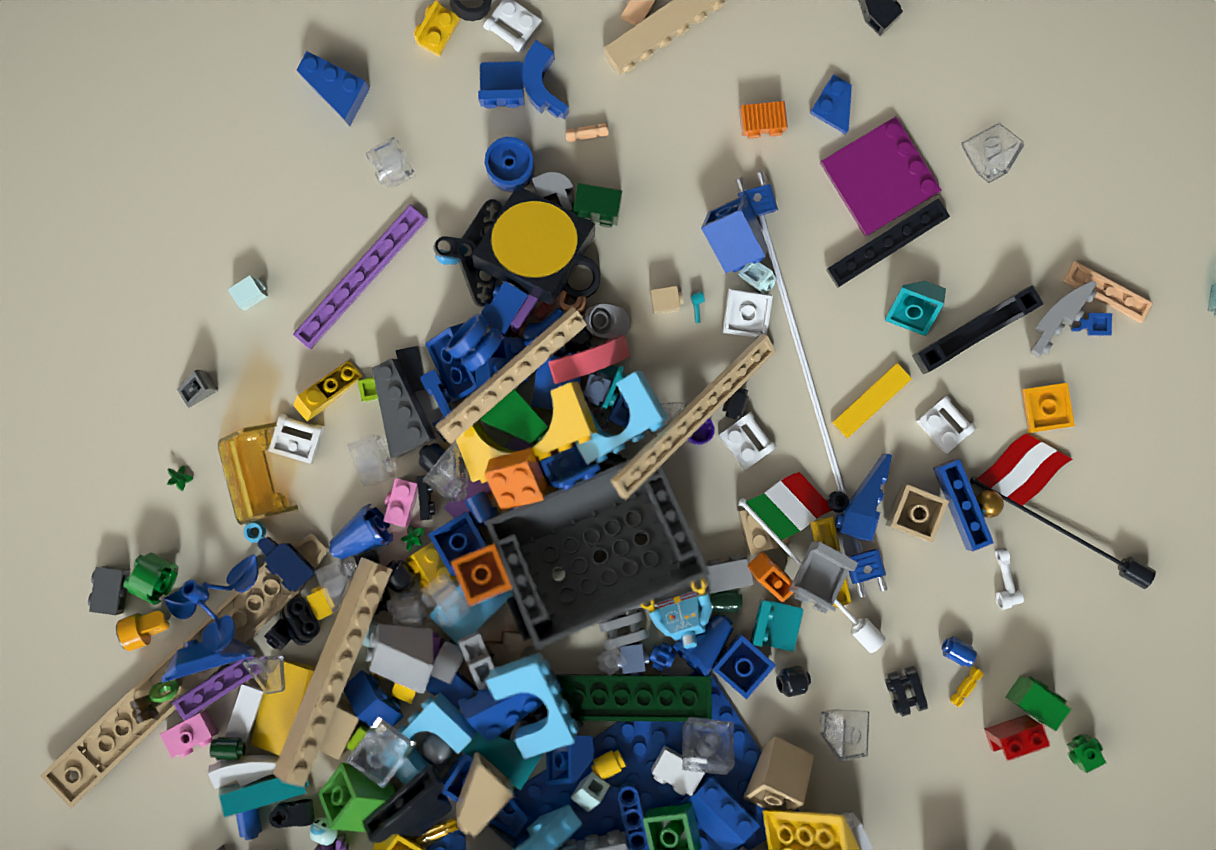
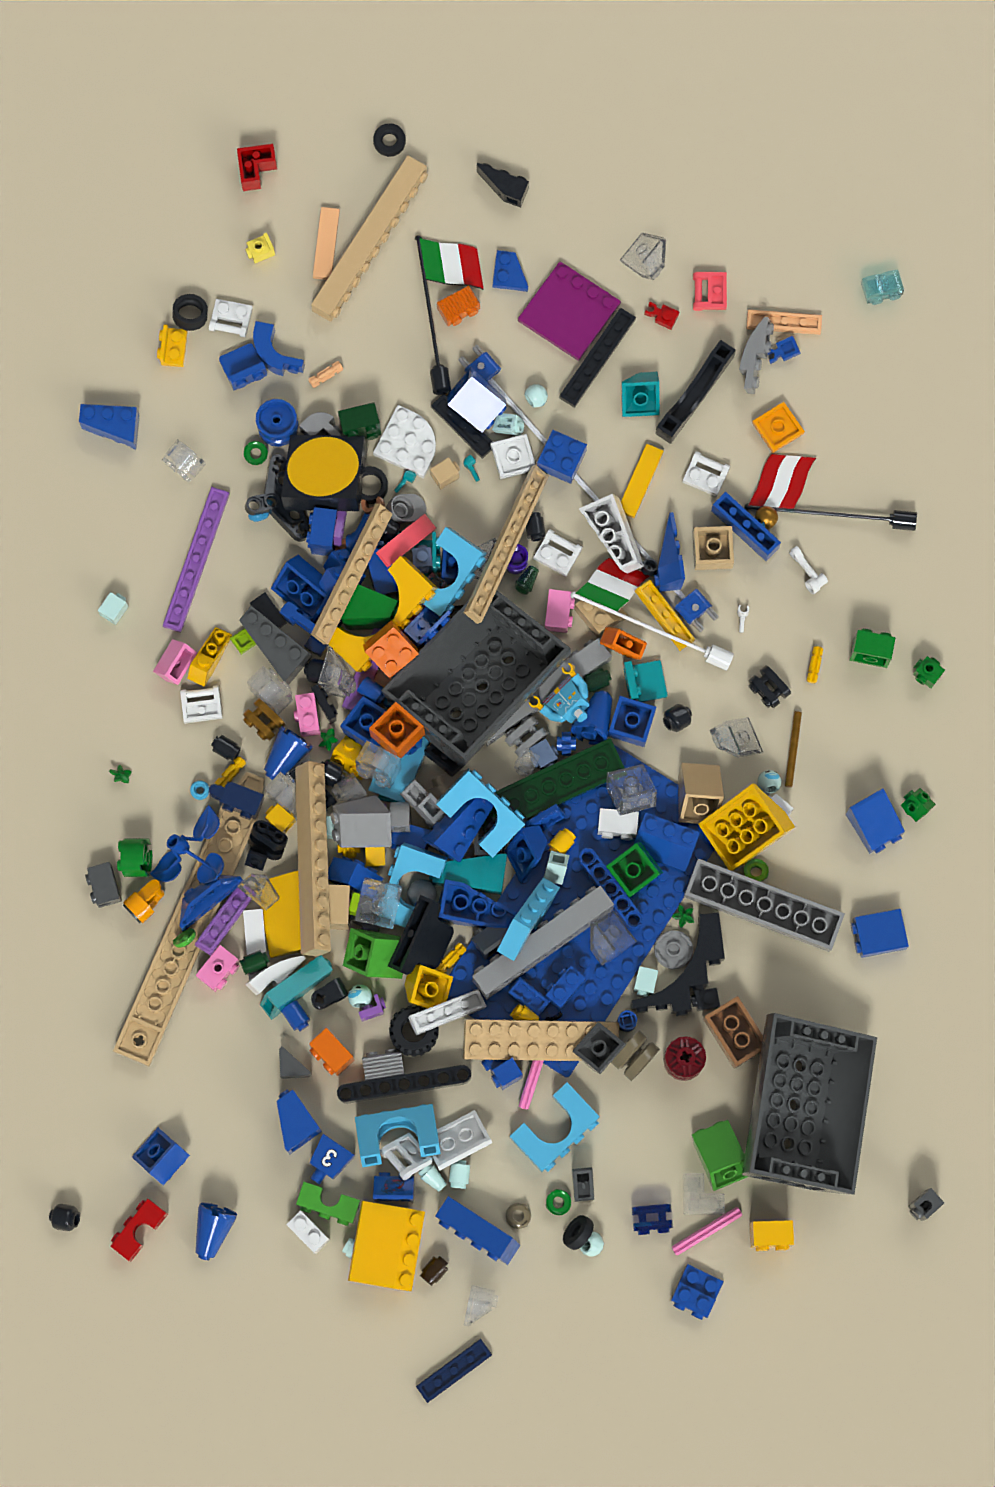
camera: 25 degrees left, 10 degrees down
dark brown wheel [129,695,159,724] -> none
dark grey slope [177,369,218,408] -> none
clear yellow windscreen [218,422,298,525] -> none
blue wheel [446,313,503,372] -> none
tan slope [456,751,514,837] -> none
clear red tile [535,302,555,321] -> none
light grey panel [789,542,858,613] -> none
blue brick [941,636,977,667] -> none
red panel [984,715,1050,761] -> none
none -> bright pink brick [153,639,197,685]
none -> black brick [211,735,241,761]
none -> yellow axle [215,756,246,787]
none -> pearl gold brick [243,698,286,741]
none -> green piece [244,441,268,465]
none -> white plate [373,405,436,479]
none -> teal hand [394,471,416,493]
none -> flag [415,235,484,395]
none -> black tile [431,394,493,459]
none -> clear green cone [515,566,539,595]
none -> light aqua piece [524,384,548,408]
none -> blue plate [524,804,566,831]
none -> blue brick [537,430,587,484]
none -> bright pink brick [545,589,575,633]
none -> white wedge [579,494,644,574]
none -> red plate [644,302,680,330]
none -> coral plate [693,272,727,311]
none -> white hand [737,605,749,633]
none -> light aqua piece [757,770,782,794]
none -> pearl gold bar [785,711,802,787]

